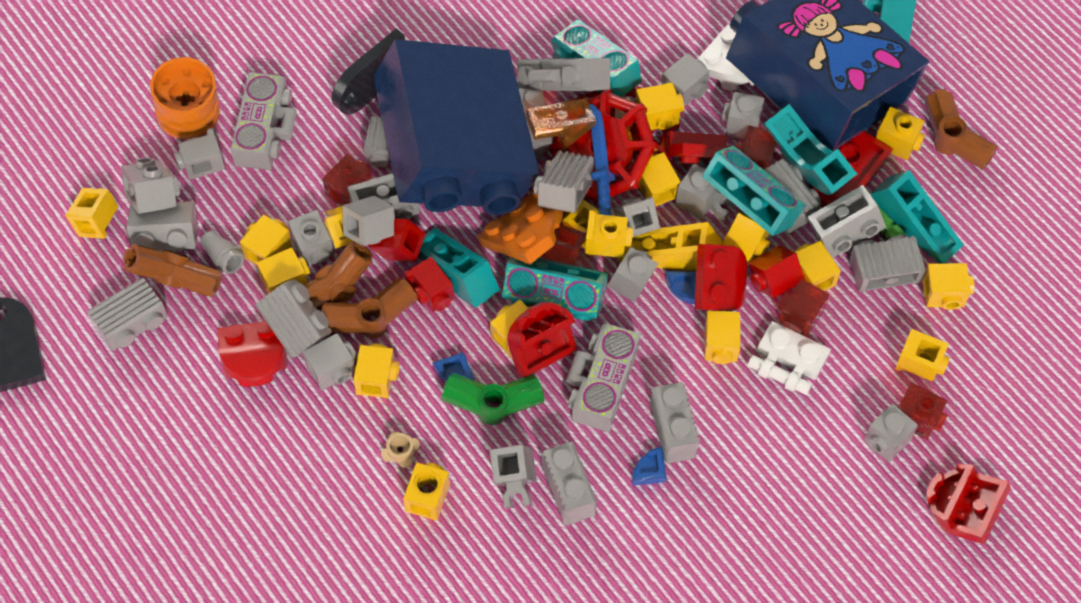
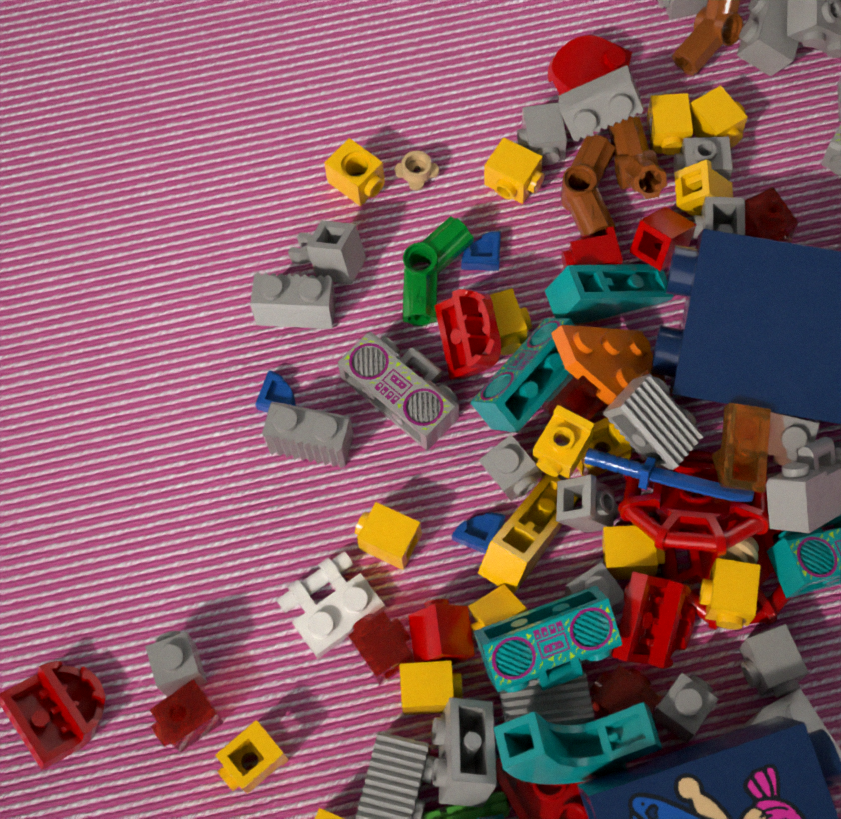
camera: 120 degrees right, 5 degrees up
light grey cone [200,231,245,274] -> none
light grey brick [343,195,395,246] -> none
red slope [694,244,747,311] -> none

